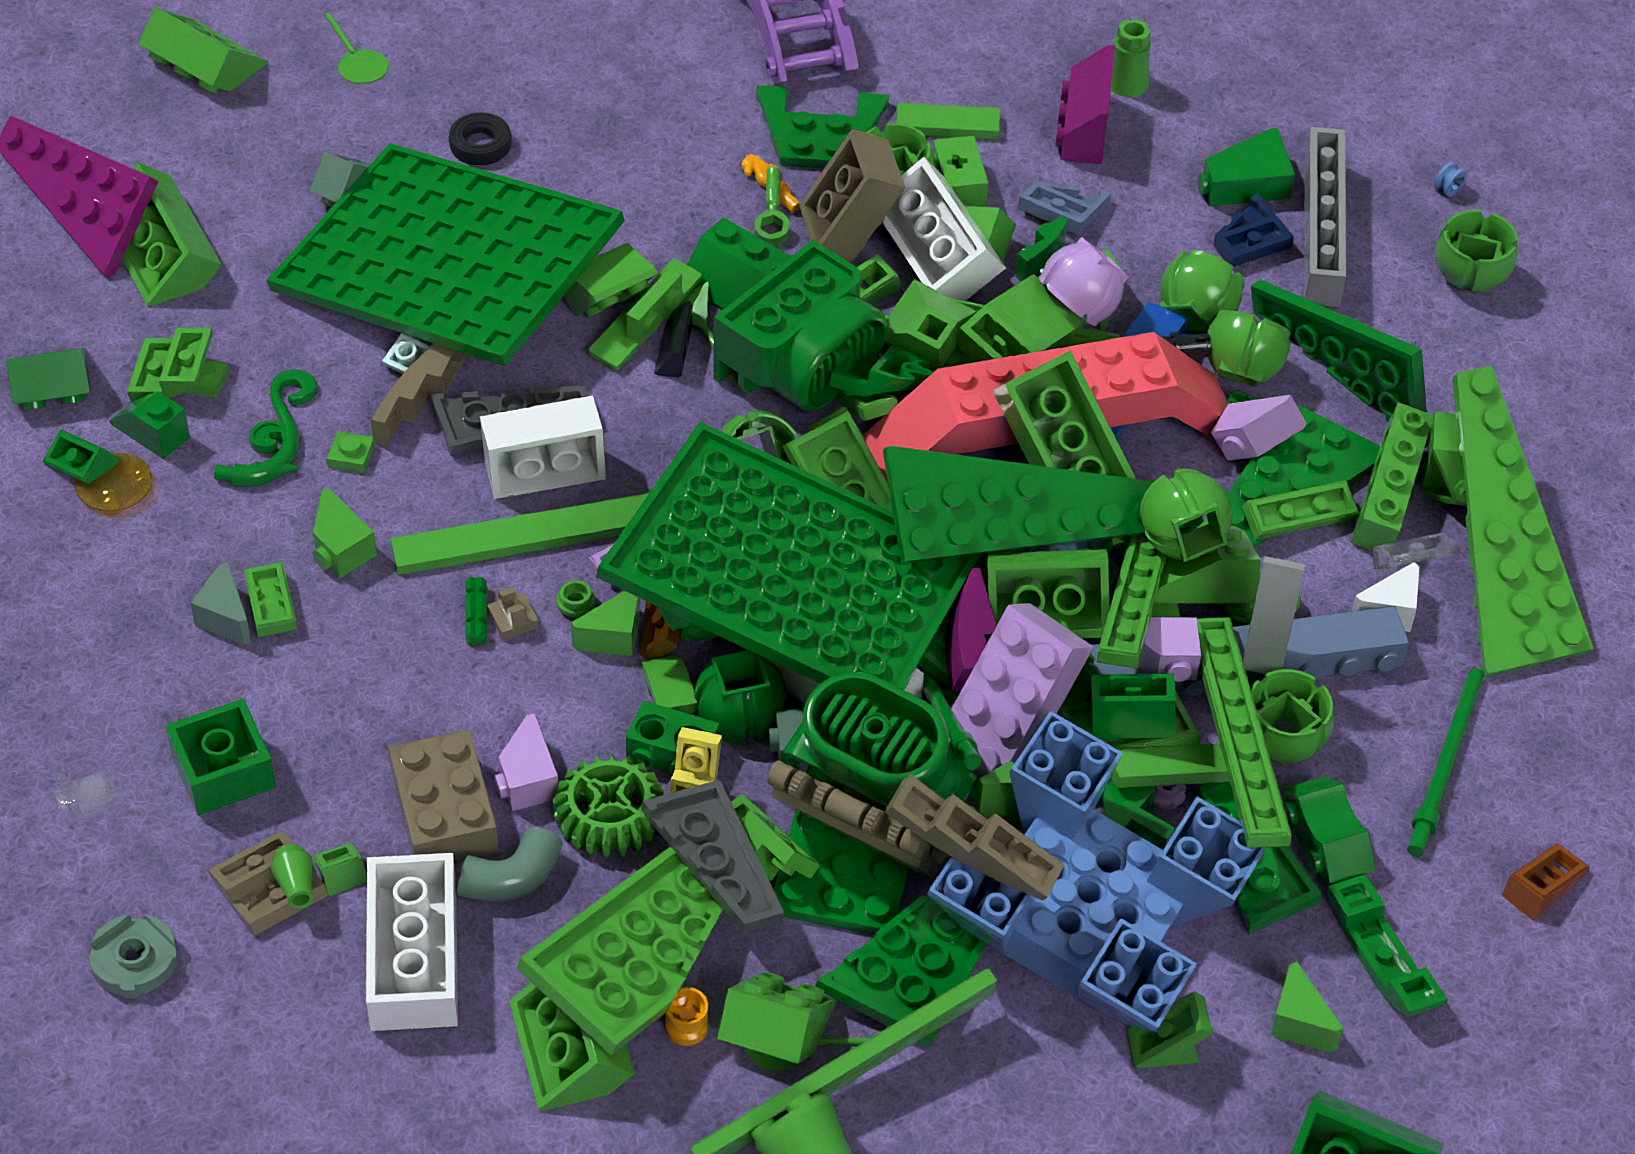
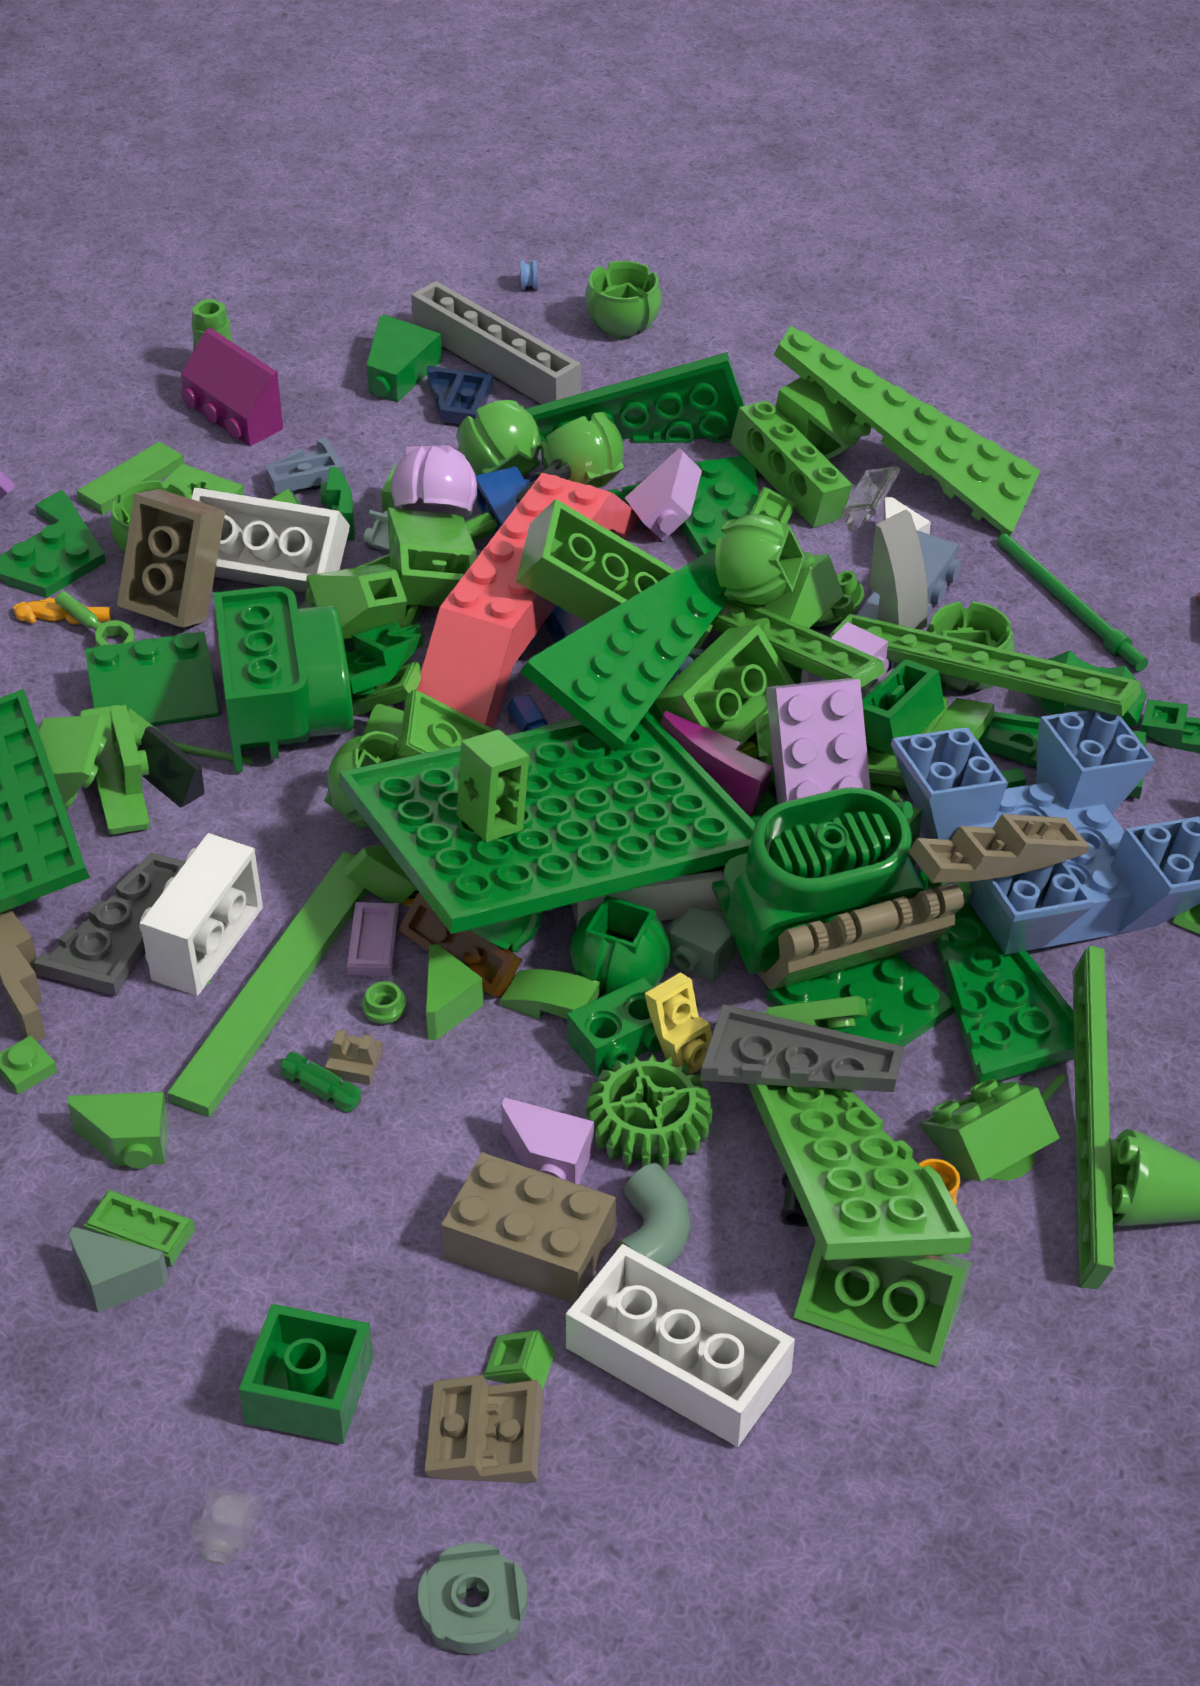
camera: 50 degrees left, 5 degrees down
bright green cone [270,845,314,909] -> none
none -> bright green brick [457,729,529,842]

